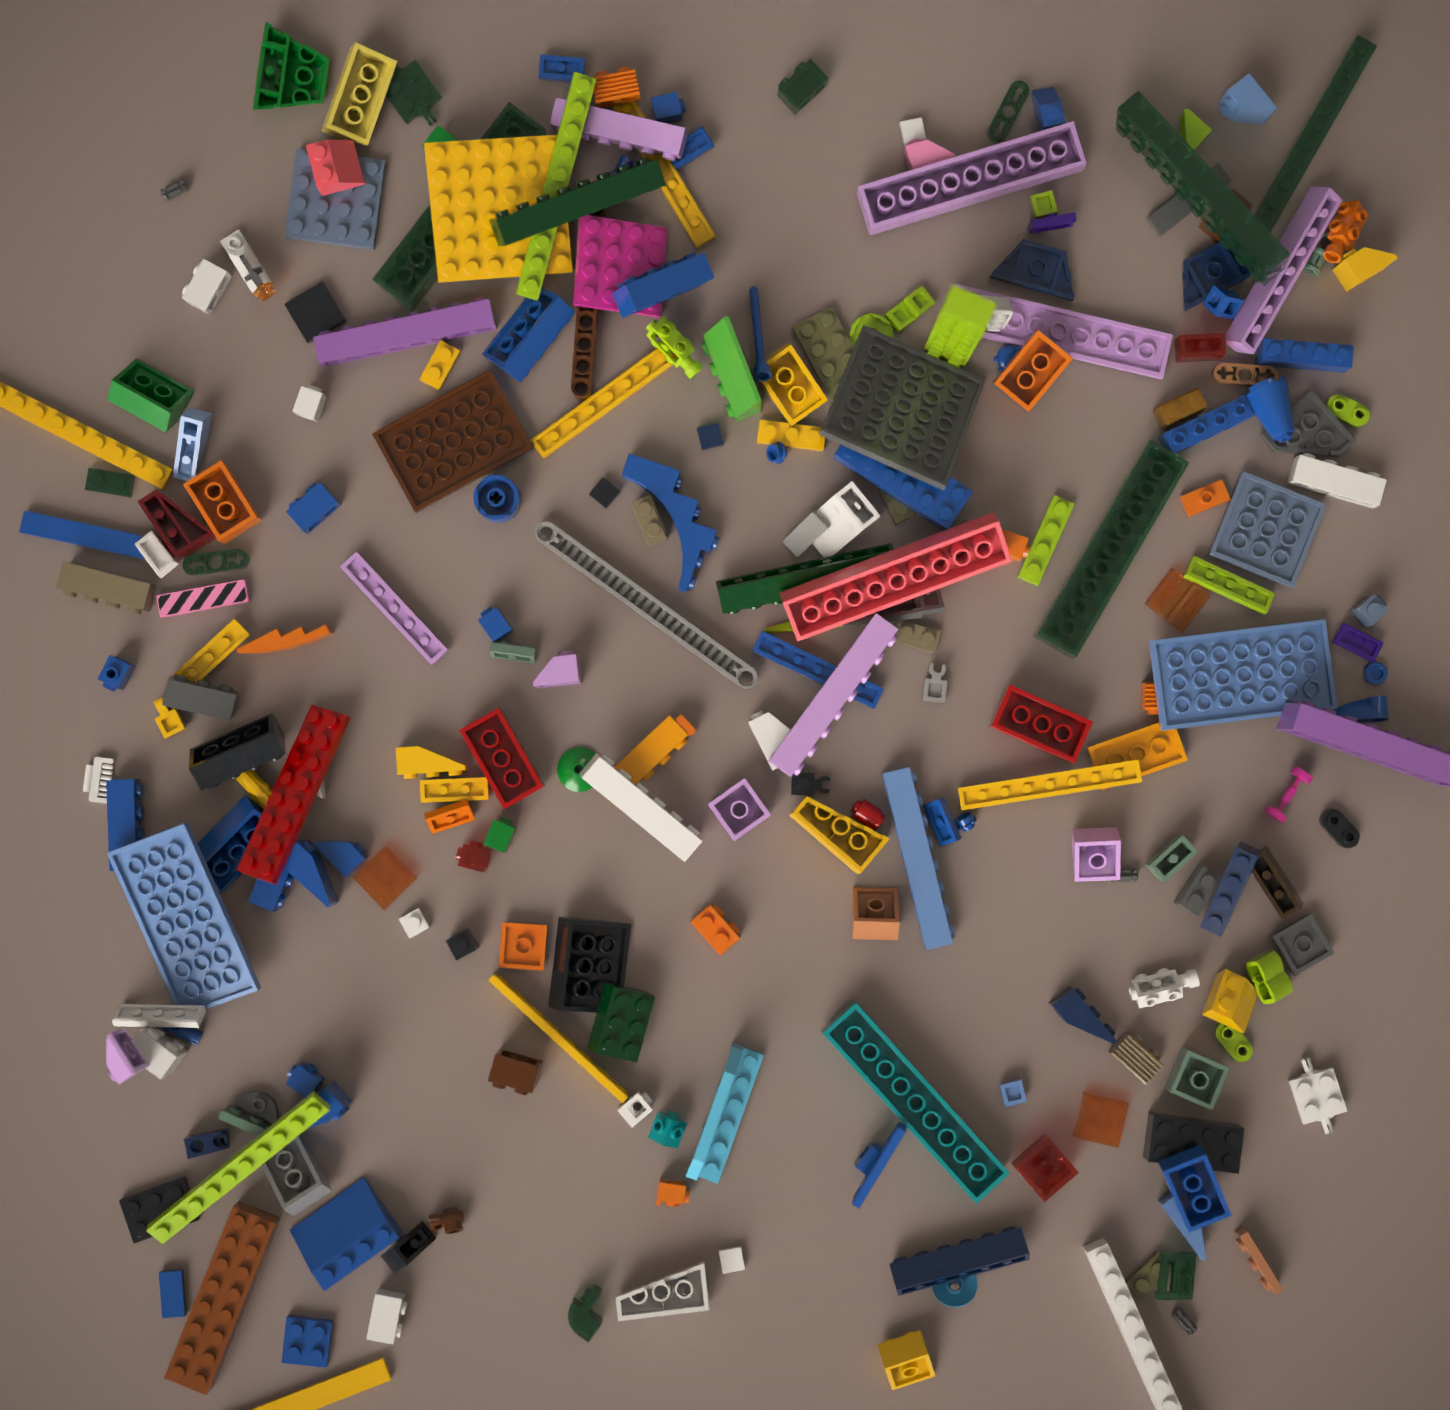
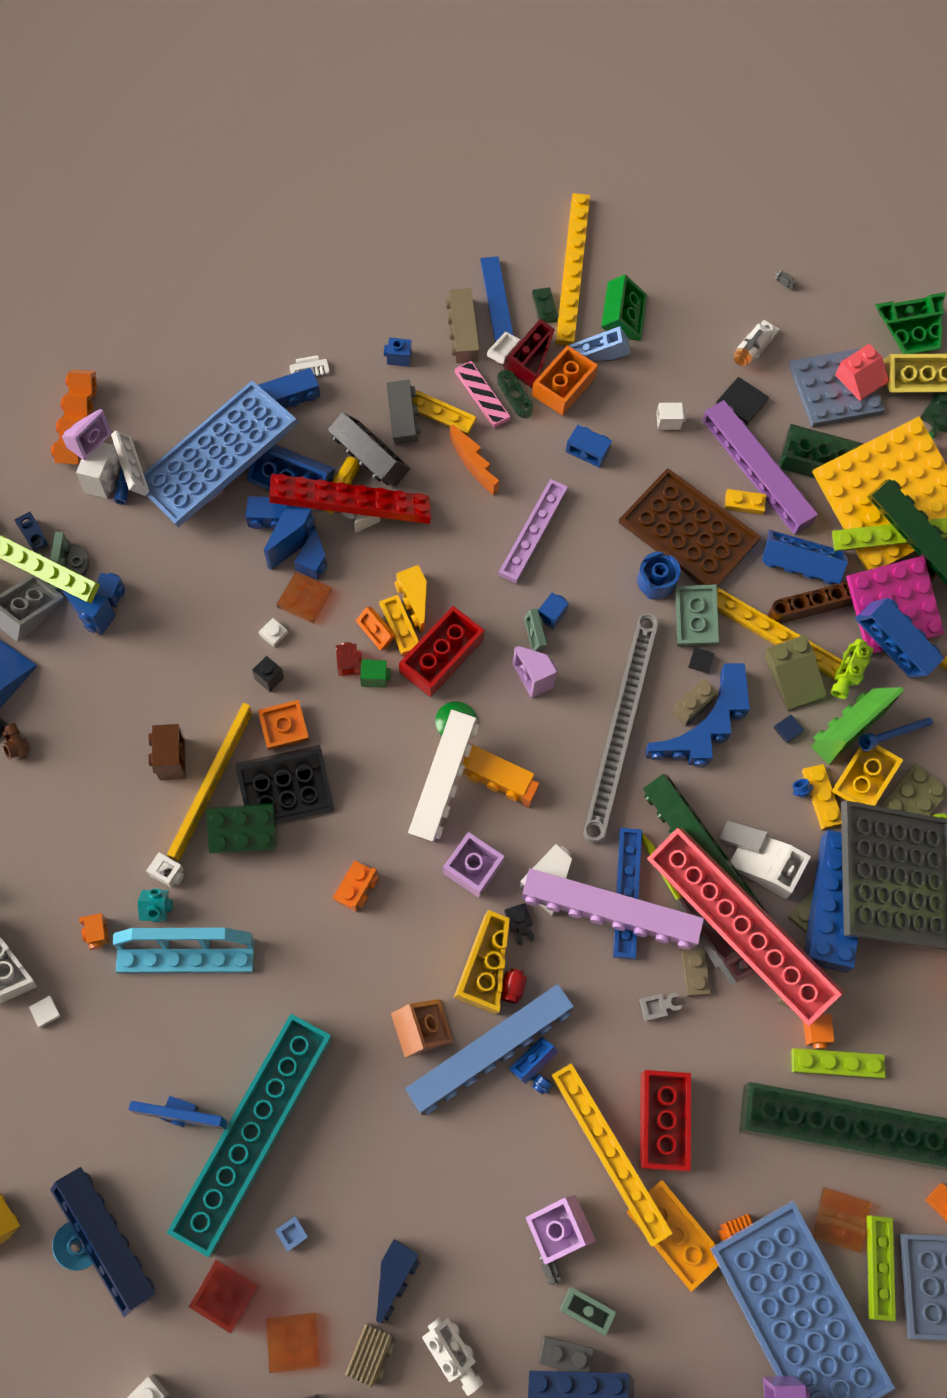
camera: 65 degrees right, 20 degrees down
yellow plate [153,697,187,739] -> none
white brick [182,259,232,315] -> none
none -> orange brick [51,369,97,464]
none -> sand green plate [675,585,719,646]
none -> olive slope [763,634,827,711]

